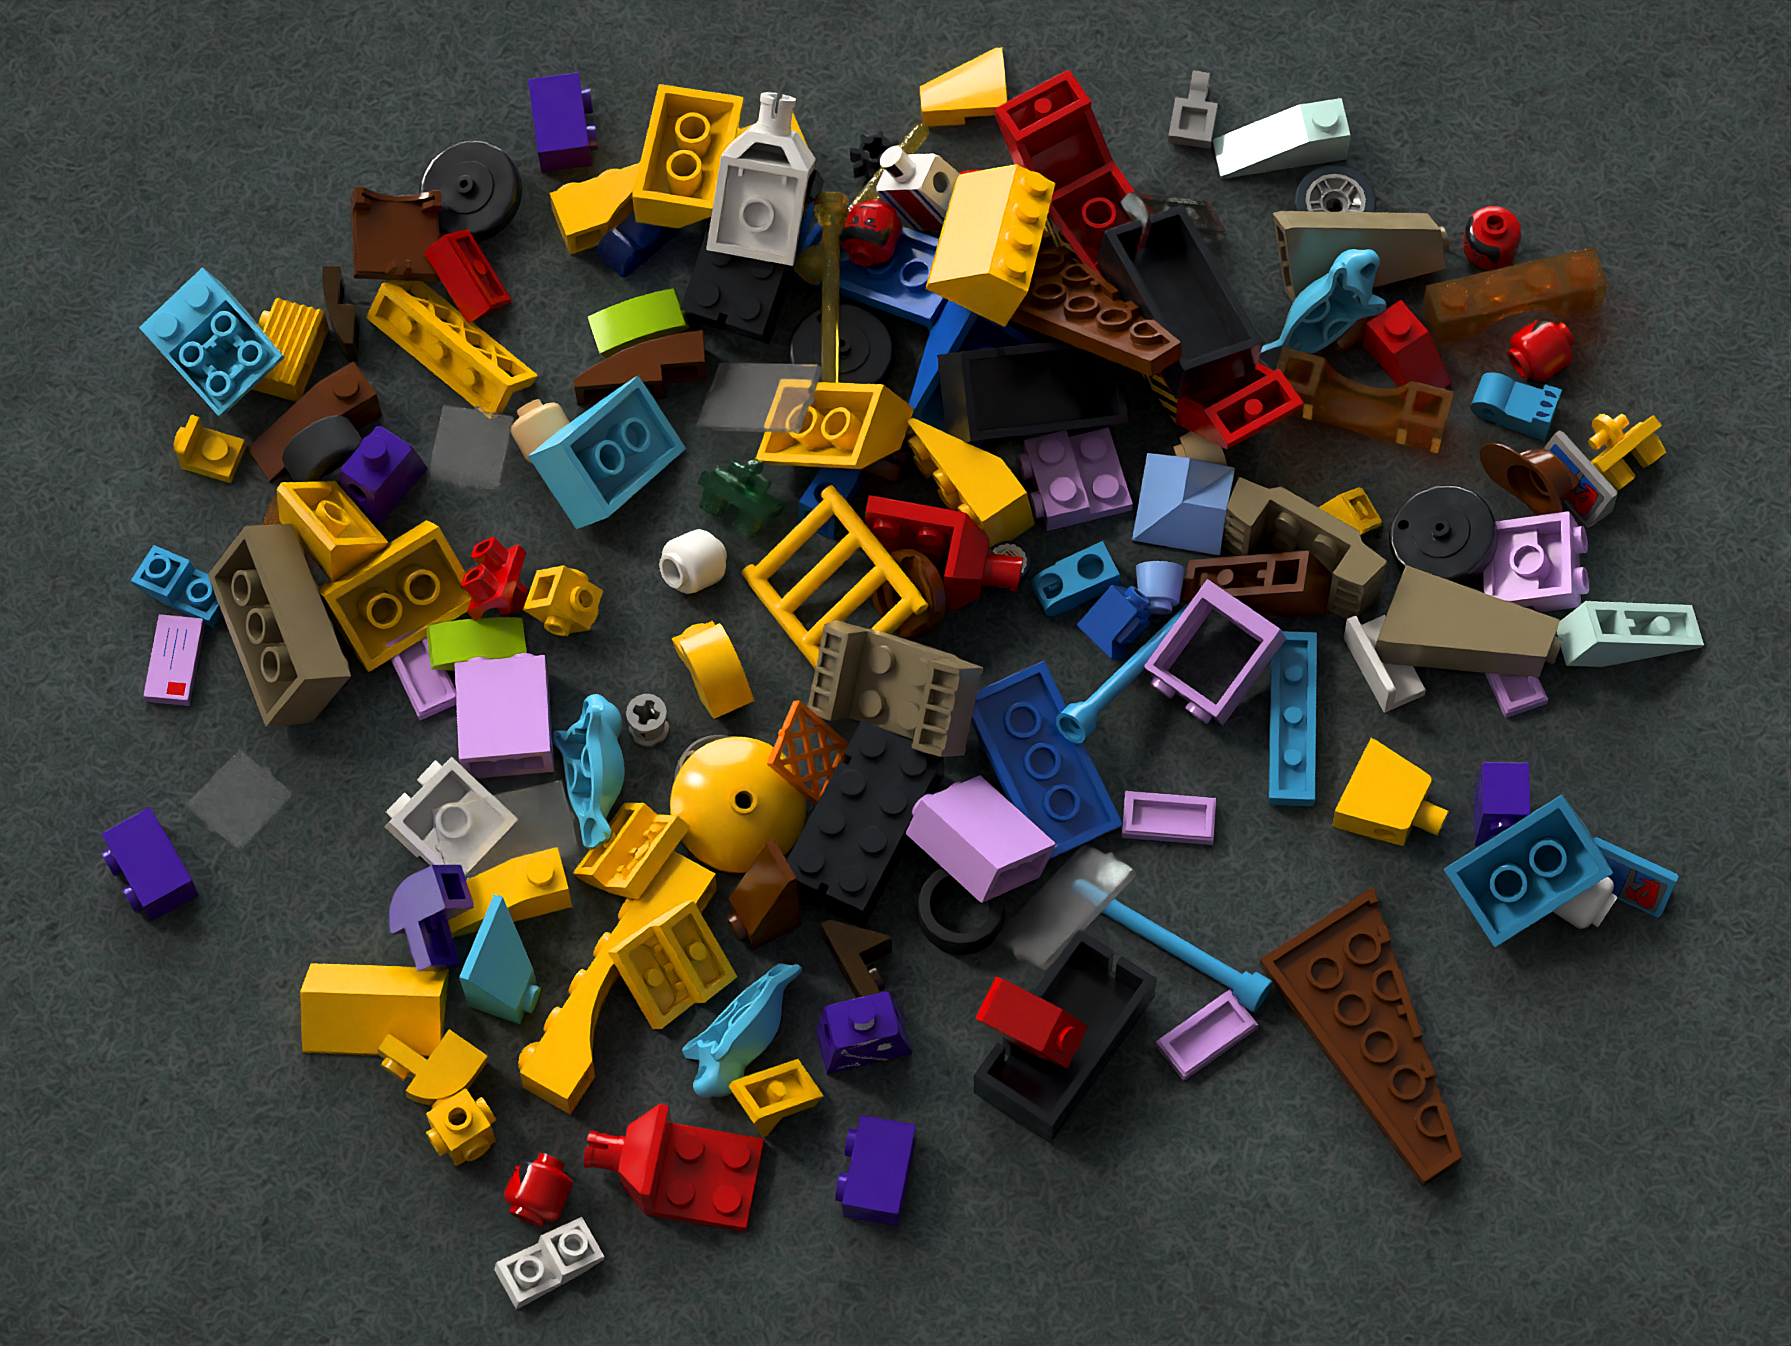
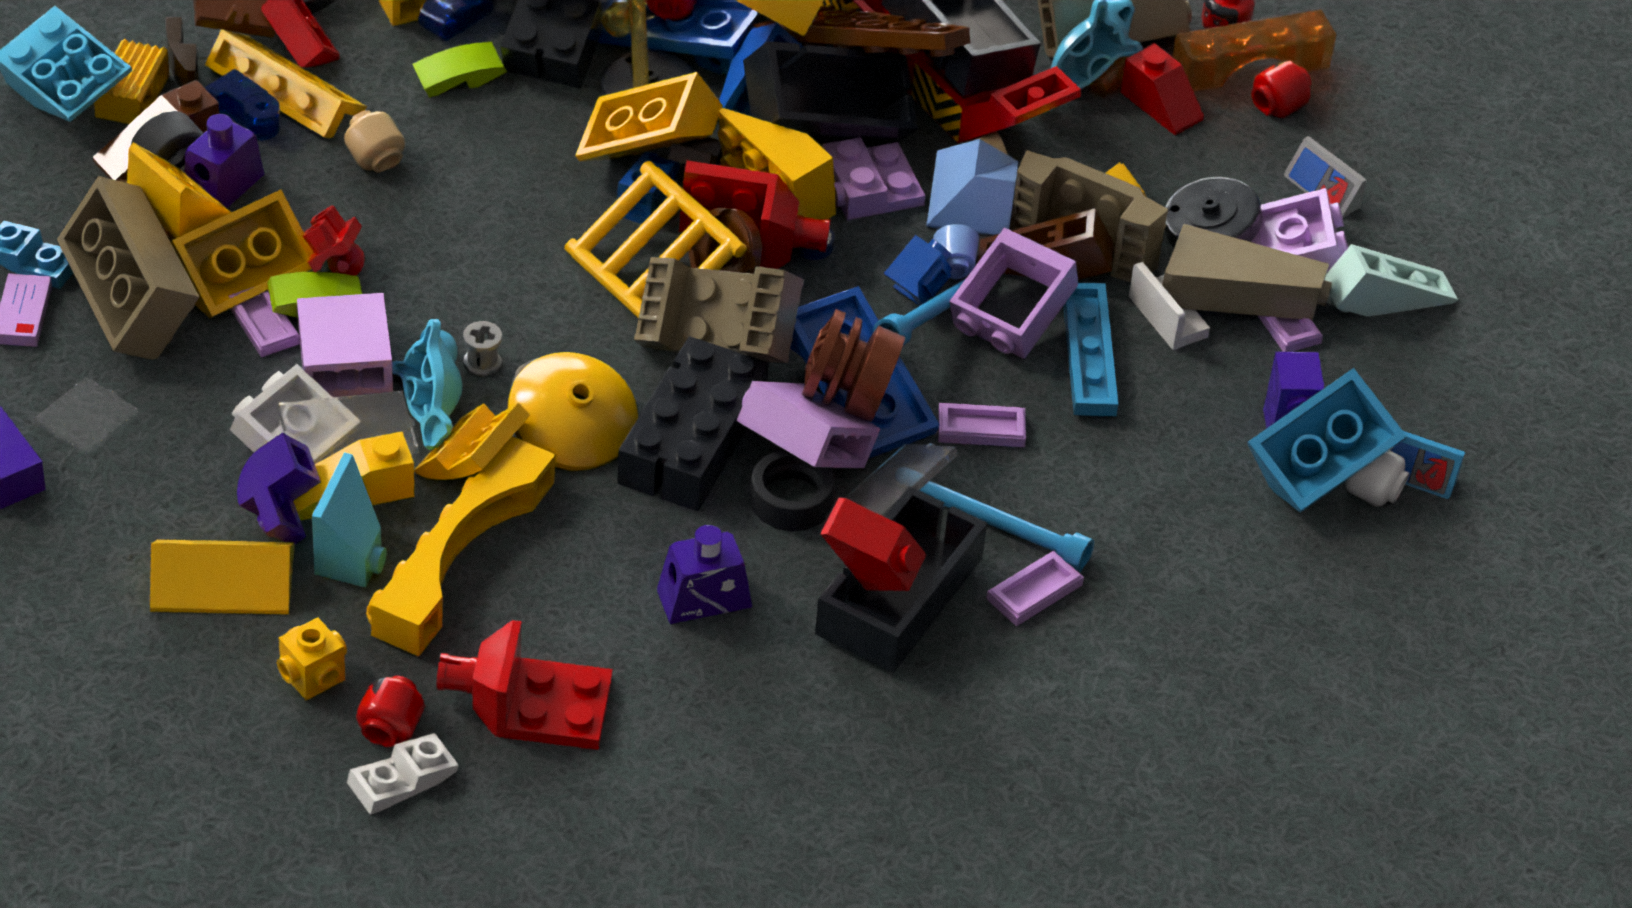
camera: 10 degrees left, 20 degrees down
yellow bracket [173,415,247,483] -> none
yellow brick [378,1029,488,1105] -> none
clear piece [427,405,515,492] -> none
yellow brick [523,565,603,636] -> none
medium azure slope [528,376,686,529] -> none
reddish brown slope [574,330,707,405] -> none
yellow slope [608,900,737,1029] -> none
white head [659,529,727,594] -> none
yellow brick [672,621,755,719] -> none
medium azure animal [682,963,802,1098] -> none
clear piece [696,363,823,433] -> none
clear green hips [697,457,786,537] -> none
reddish brown slope [726,840,801,951] -> none
yellow slope [729,1059,824,1137] -> none
orange window [767,700,849,806] -> none
dark brown slope [821,919,892,998] -> none
dark purple brick [835,1115,916,1227] -> none
dark azure leg [1031,541,1122,616] -> none
reddish brown wing [1259,887,1462,1187] -> none
clear orange arch [1275,347,1454,453] -> none
yellow torso [1332,738,1449,846] -> none
dark azure leg [1470,373,1562,441] -> none
reddish brown piece [1480,443,1579,516] -> none
yellow hips [1588,414,1666,491] -> none
none -> clear blue leg [205,69,280,140]
none -> copper wheel [802,309,905,422]

